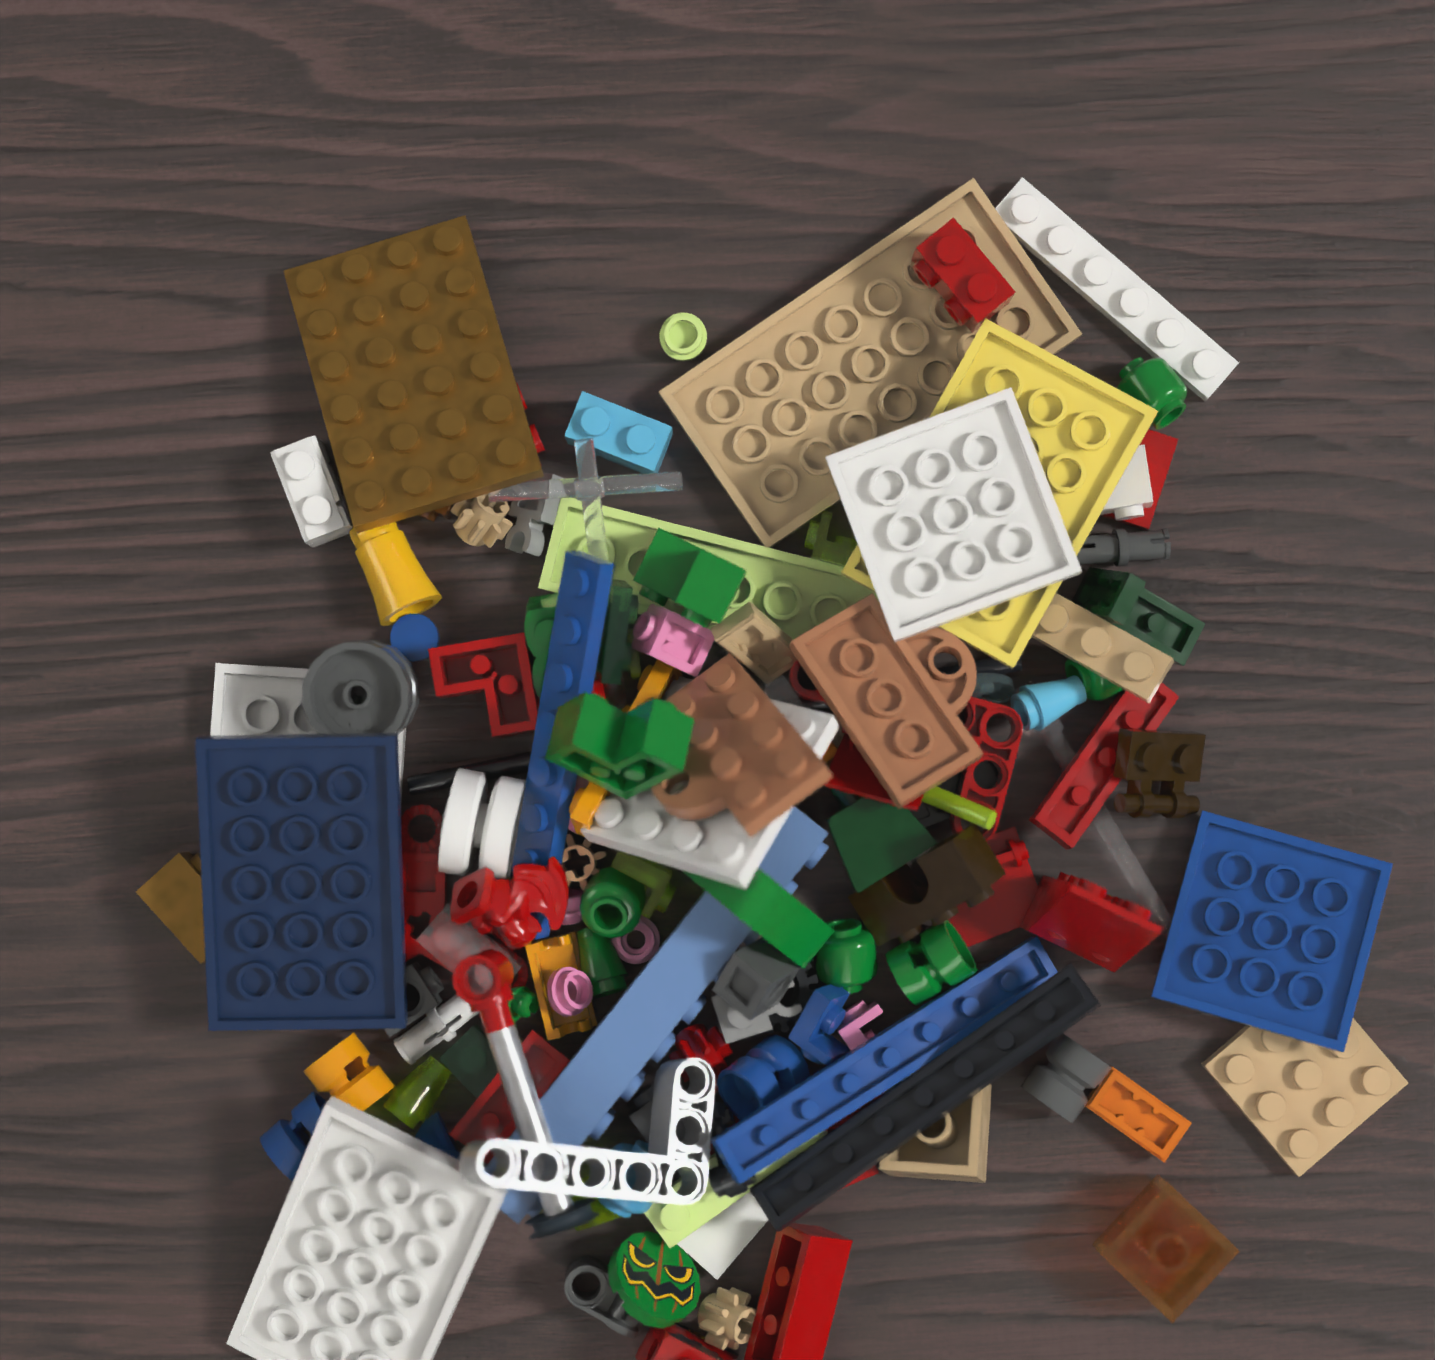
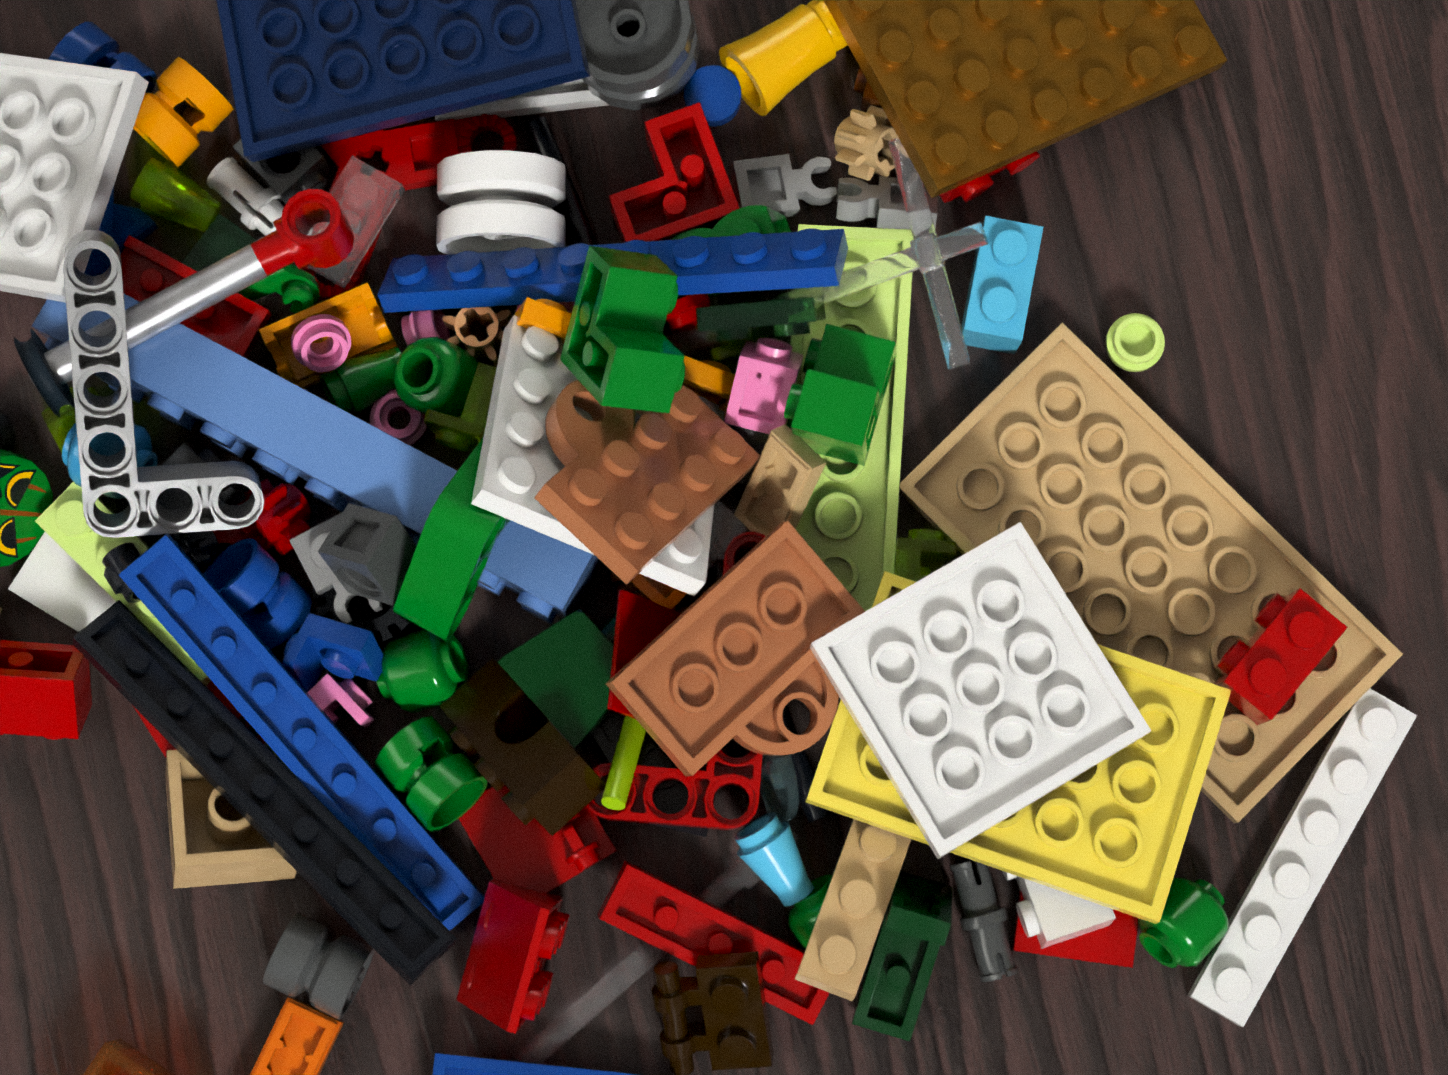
camera: 80 degrees right, 5 degrees down
red animal [450,857,569,951] -> none
none -> light grey plate [729,154,837,217]

